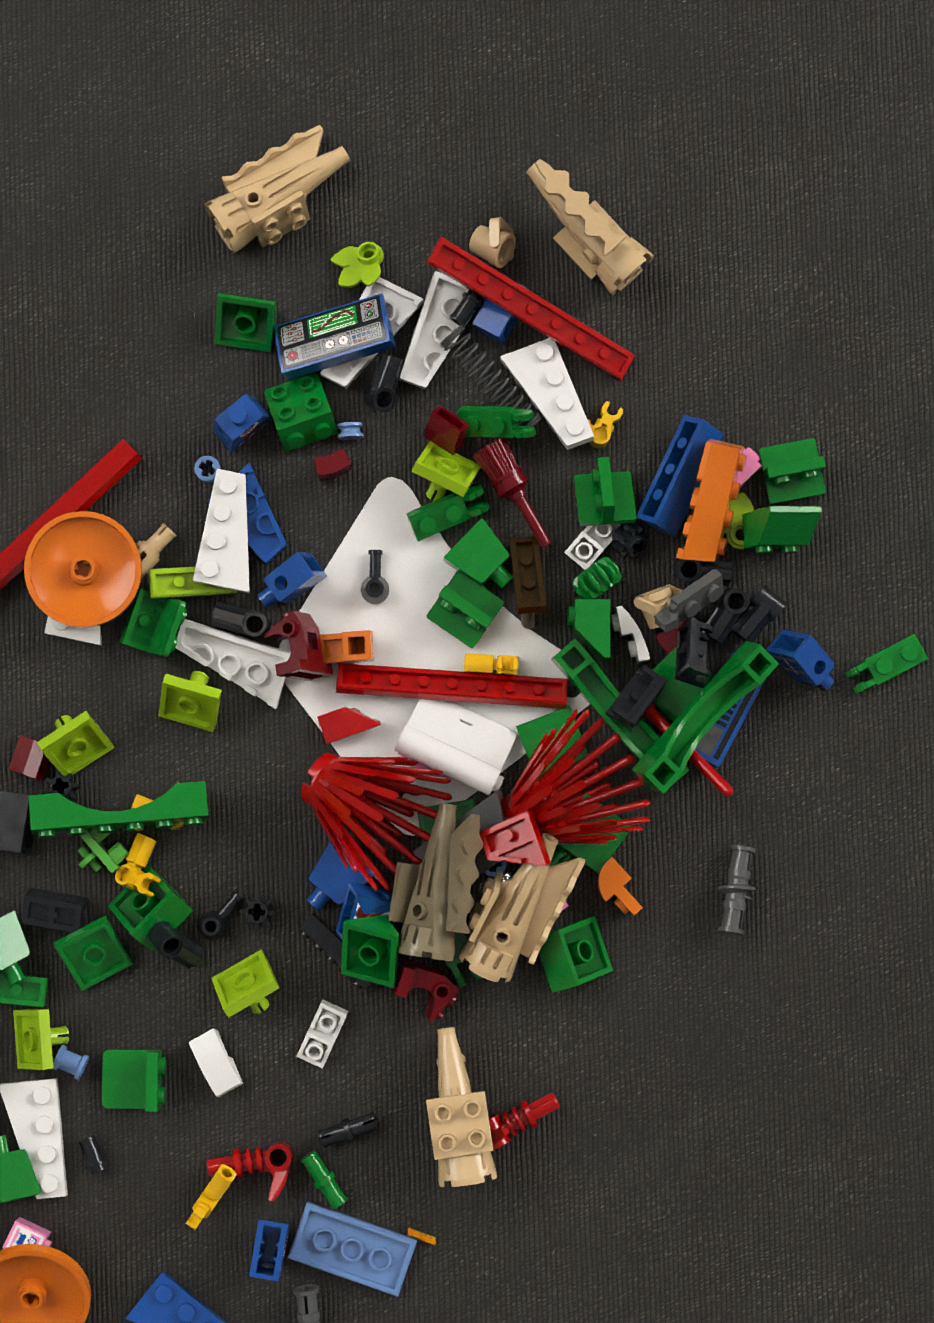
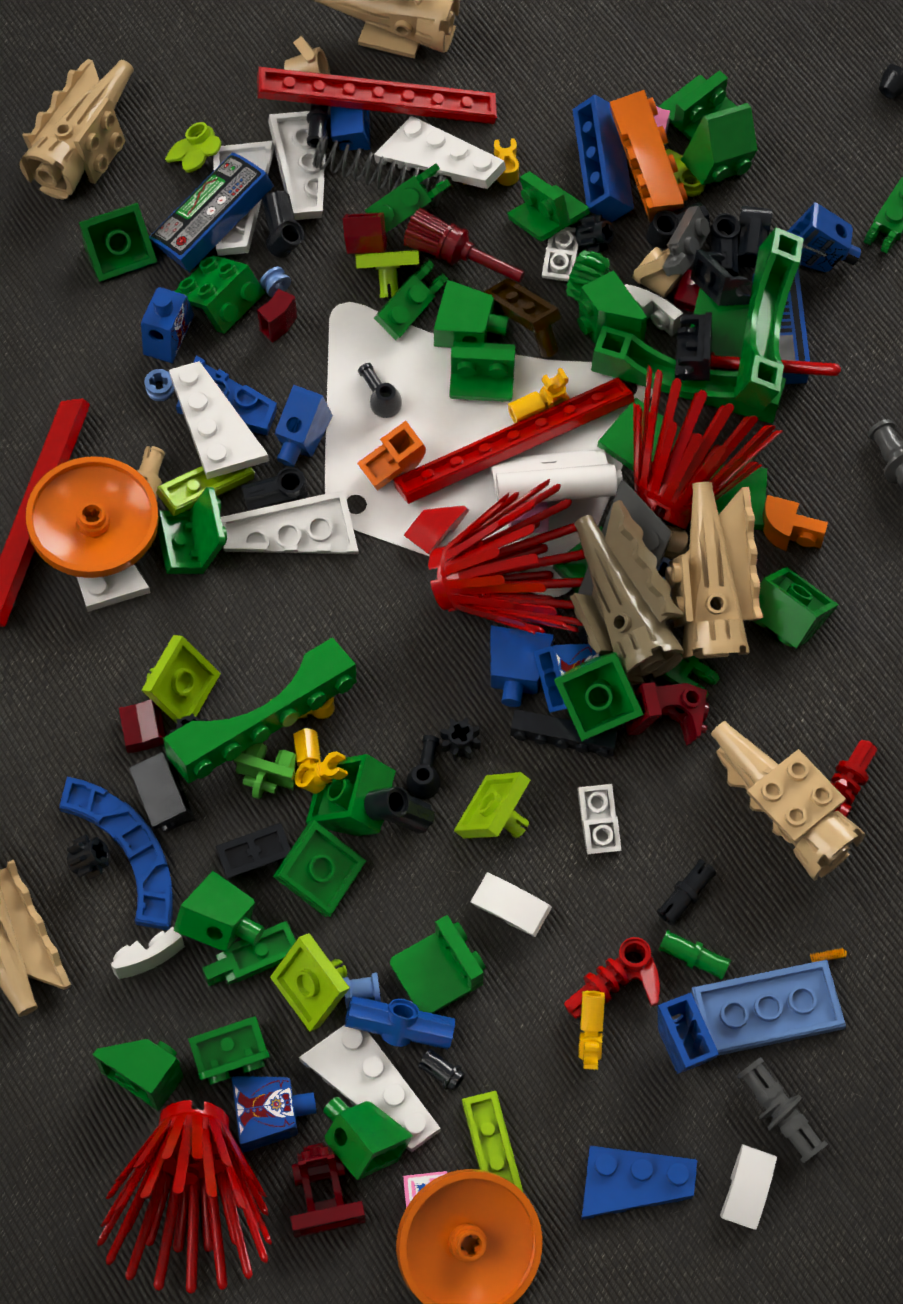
camera: 25 degrees left, 20 degrees down
lime tile [158,671,222,732] -> none
dark red tile [264,611,333,681] -> none
wing [479,811,551,866] -> none
none -> blue piece [344,996,455,1049]
none -> lime tile [462,1091,523,1192]

